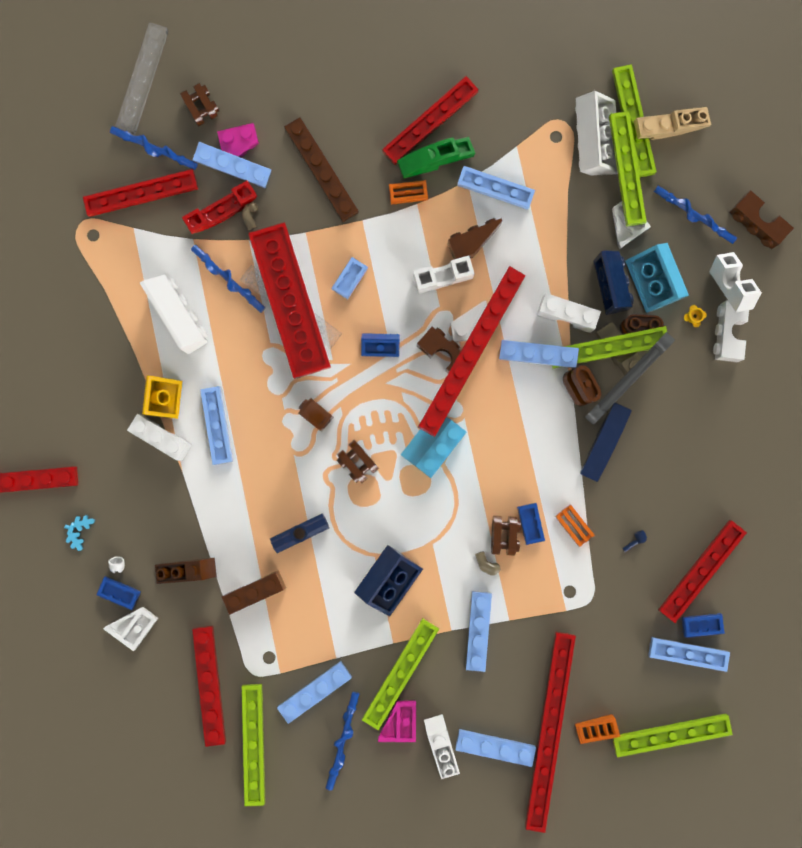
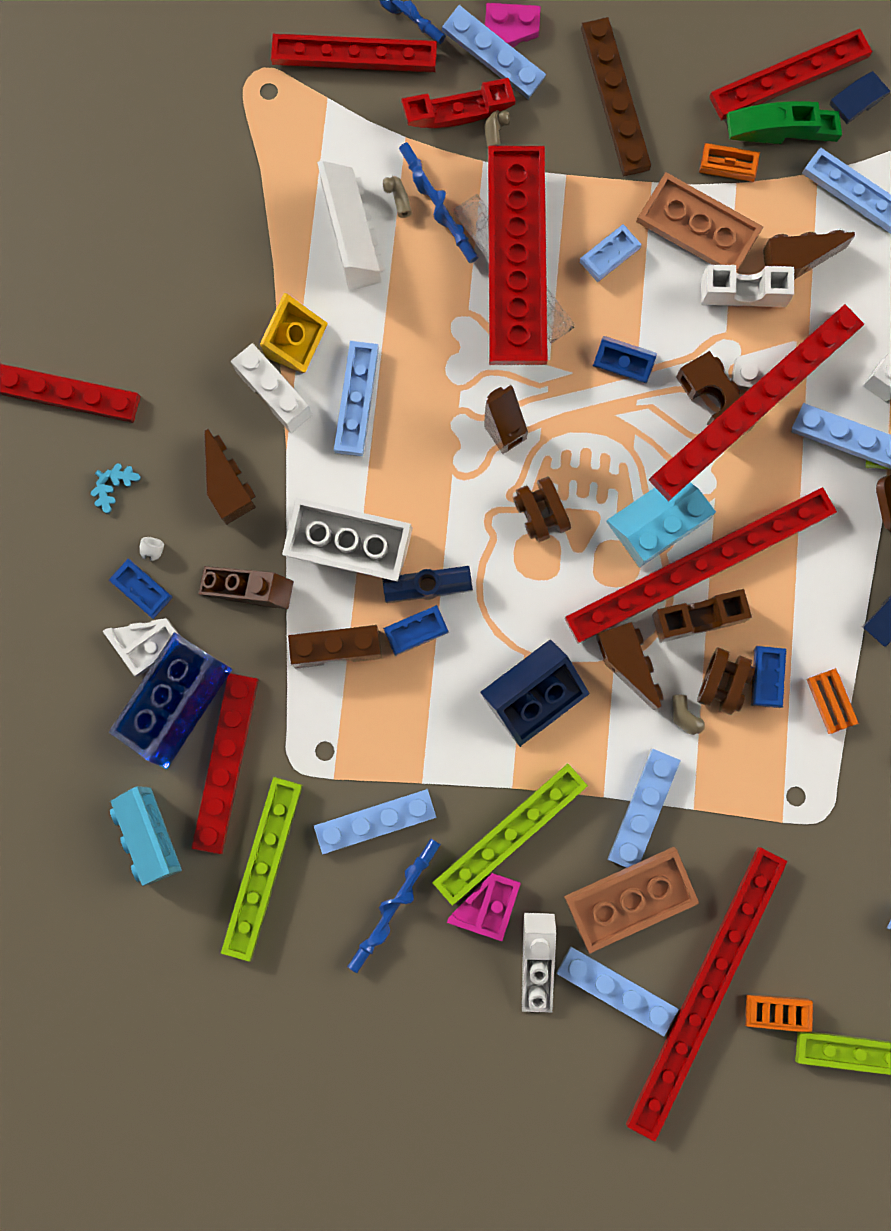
camera: 20 degrees right, 5 degrees down
none -> clear blue slope [109,632,232,769]
none -> medium azure slope [110,786,182,886]
none -> reddish brown slope [205,429,256,525]
none -> white slope [282,498,413,582]
none -> dark tan arm [383,175,412,218]
none -> blue plate [383,605,449,656]
none -> red plate [564,487,837,644]
none -> nougat plate [564,847,699,954]
none -> reddish brown slope [596,622,664,710]
none -> nougat plate [636,172,764,272]
none -> reddish brown arch [652,589,752,643]
none -> dark blue slope [830,71,891,124]

